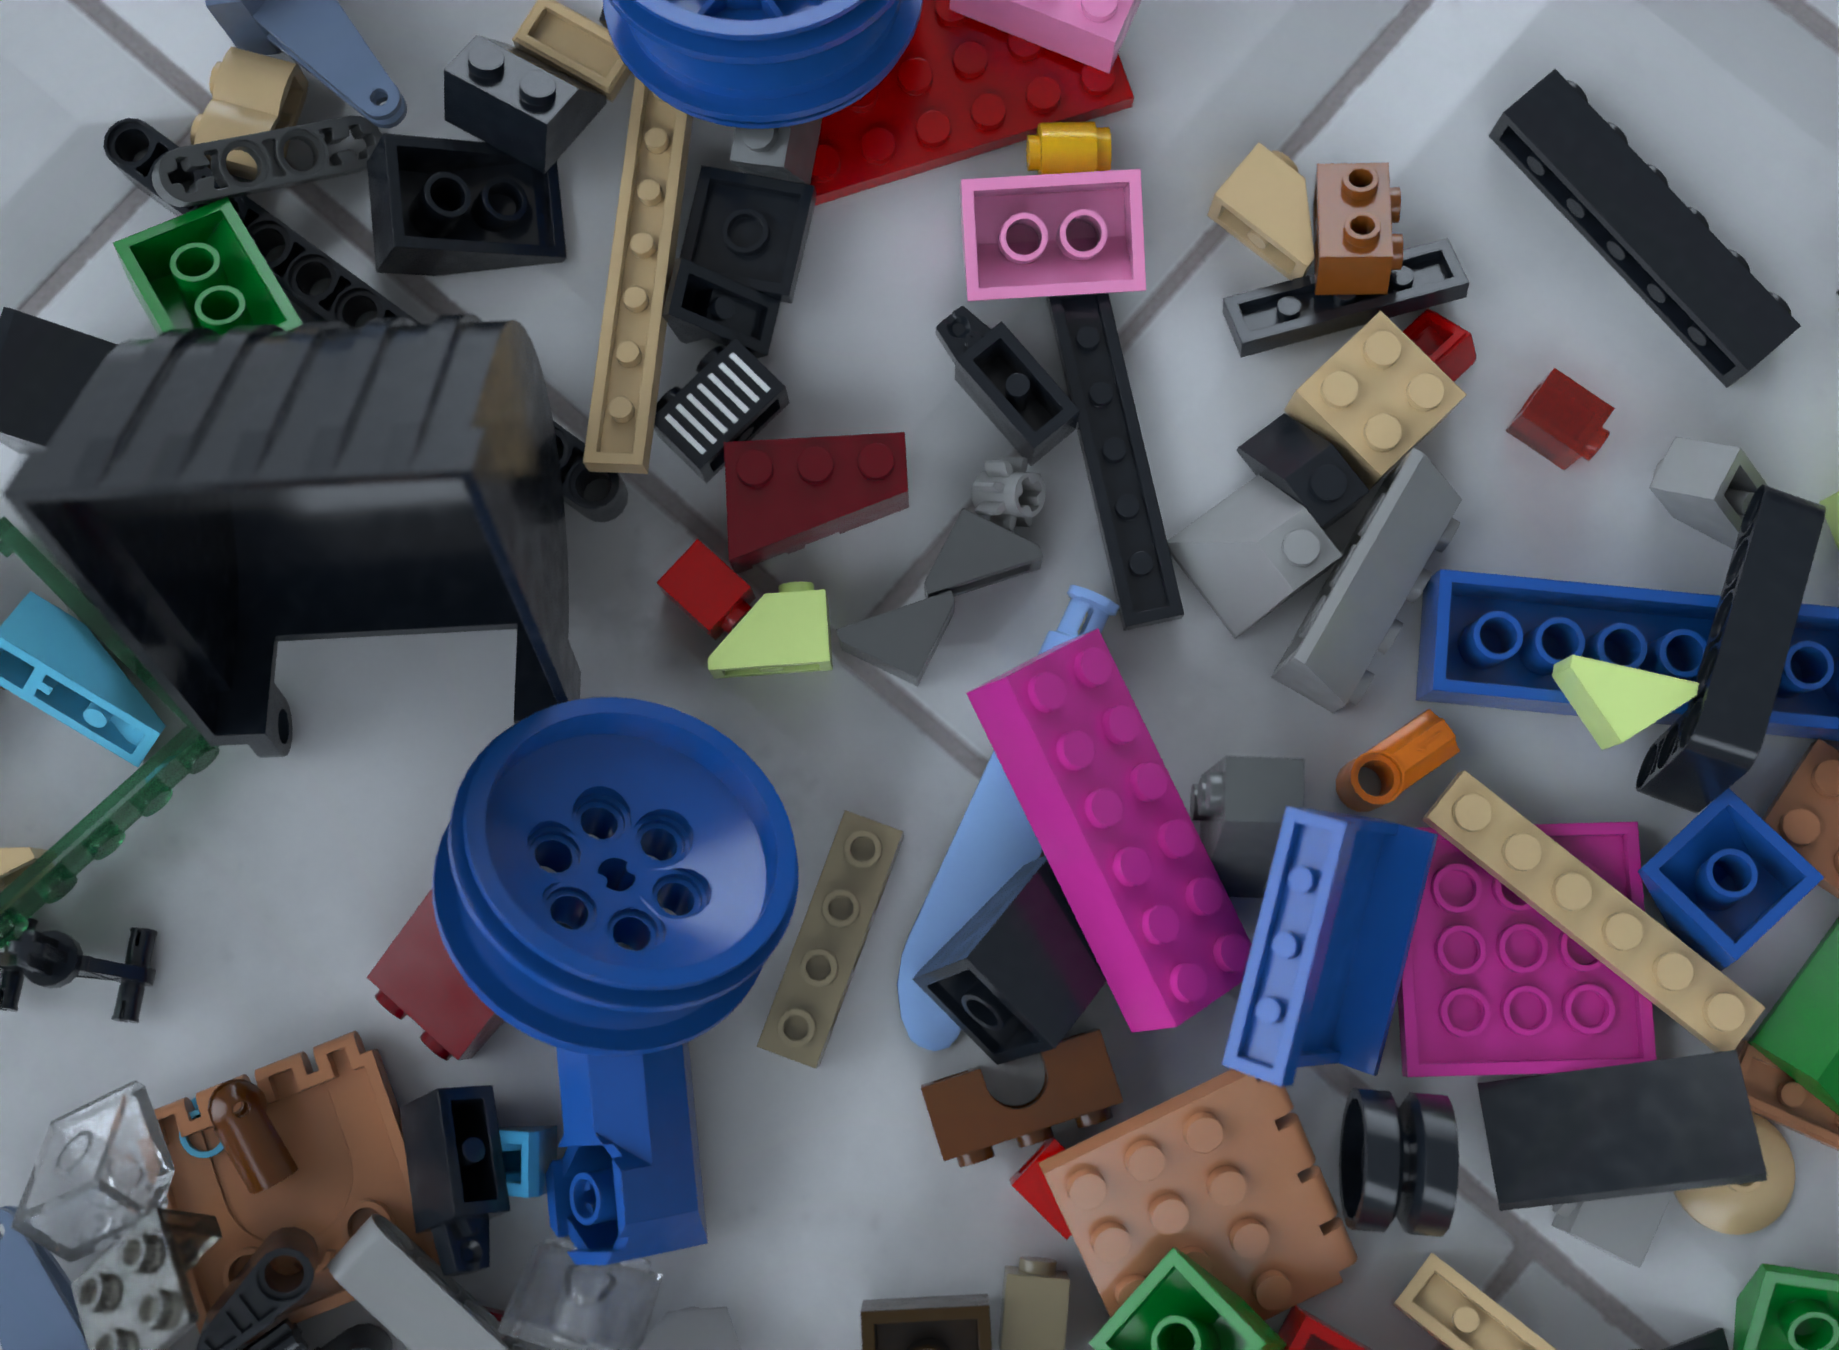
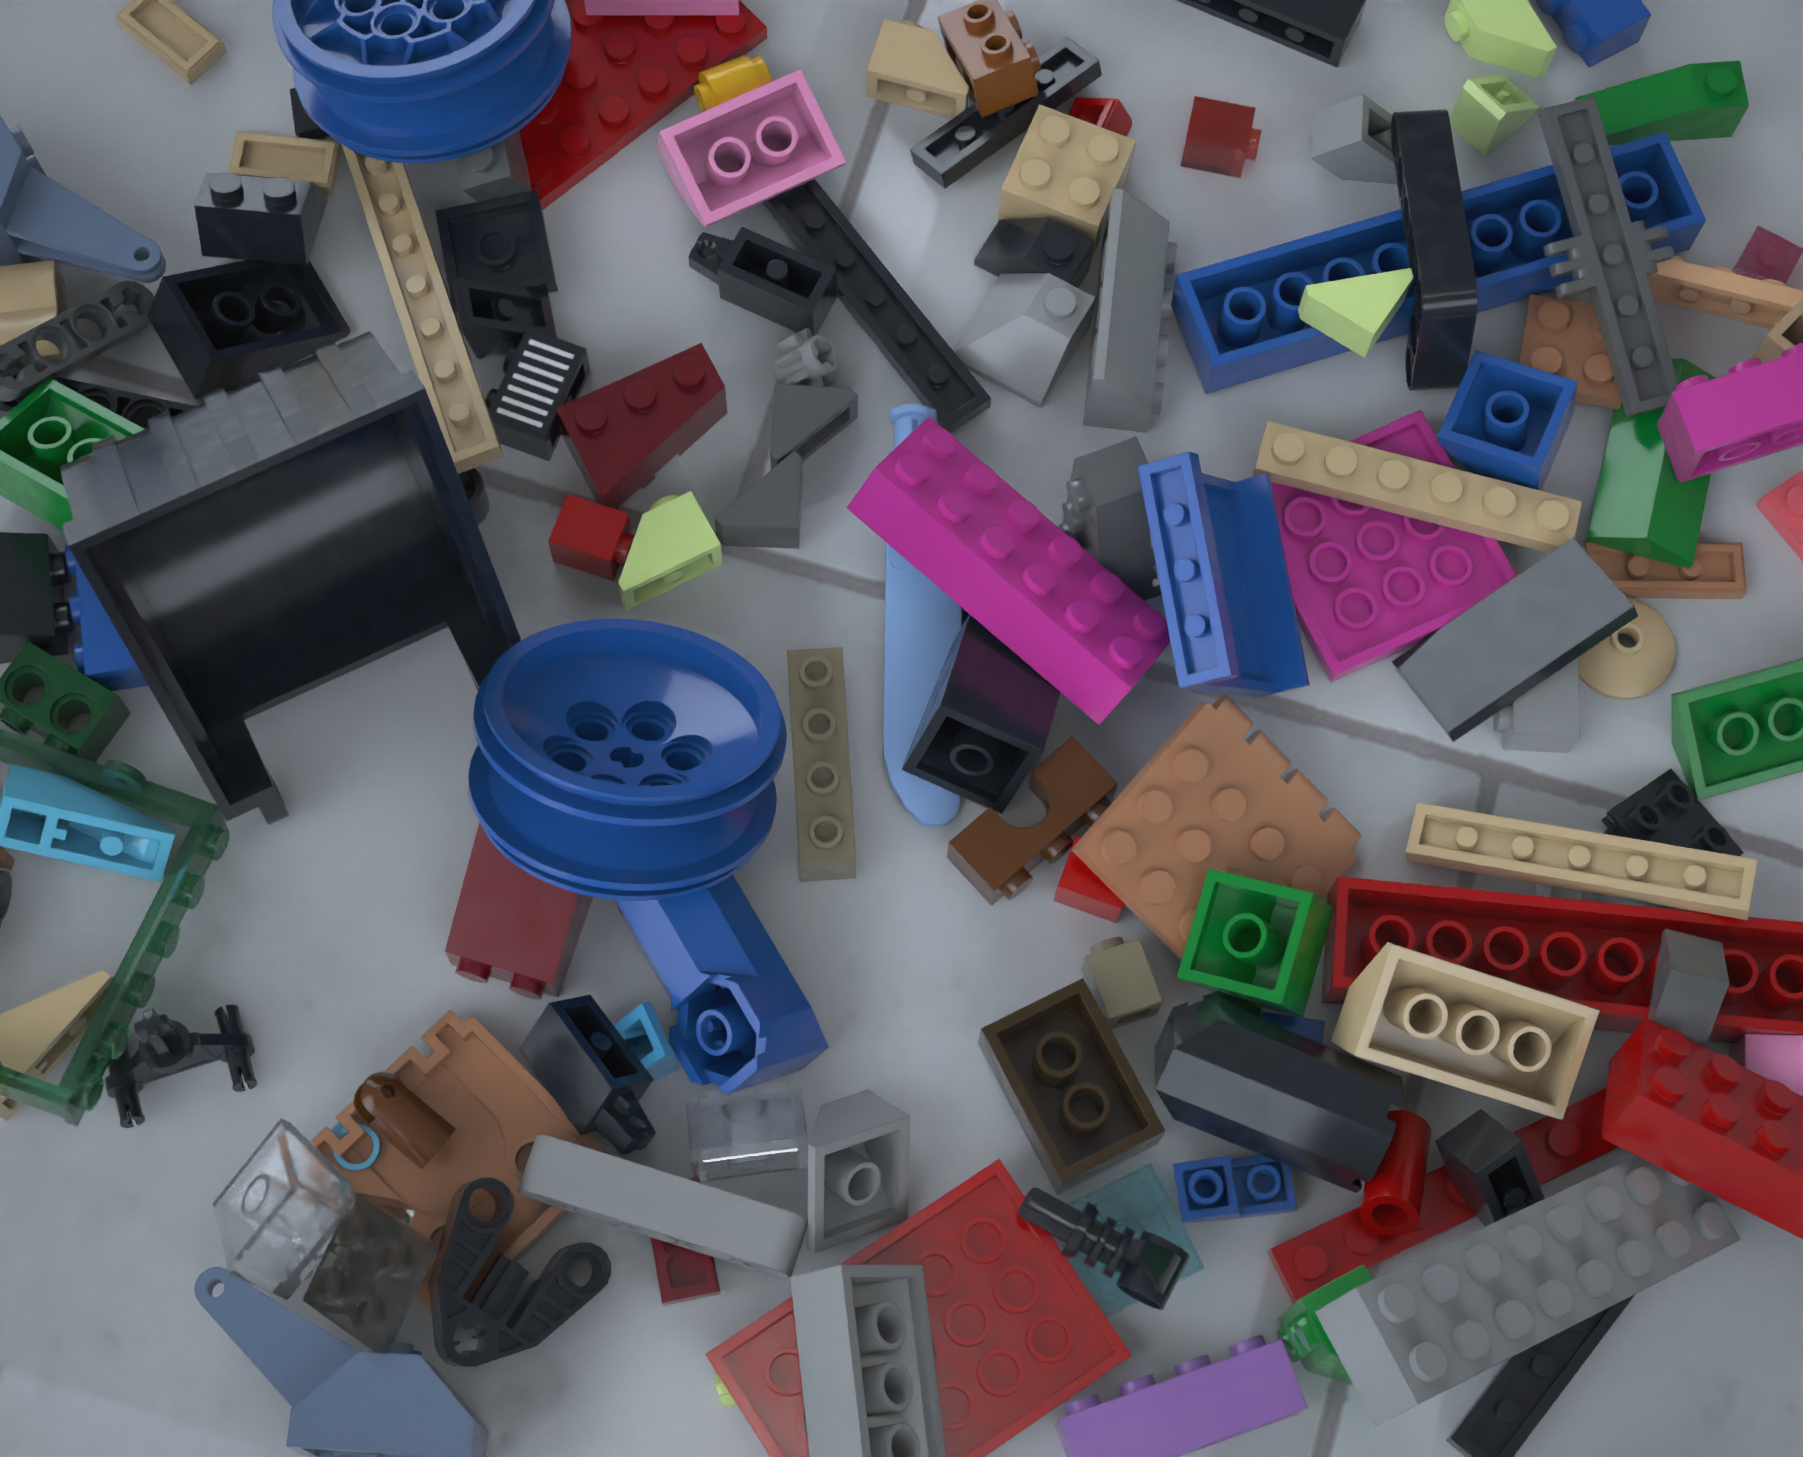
camera: 30 degrees left, 10 degrees down
orange piece [1336,709,1460,812] -> none
black wheel [1339,1088,1459,1237] -> none

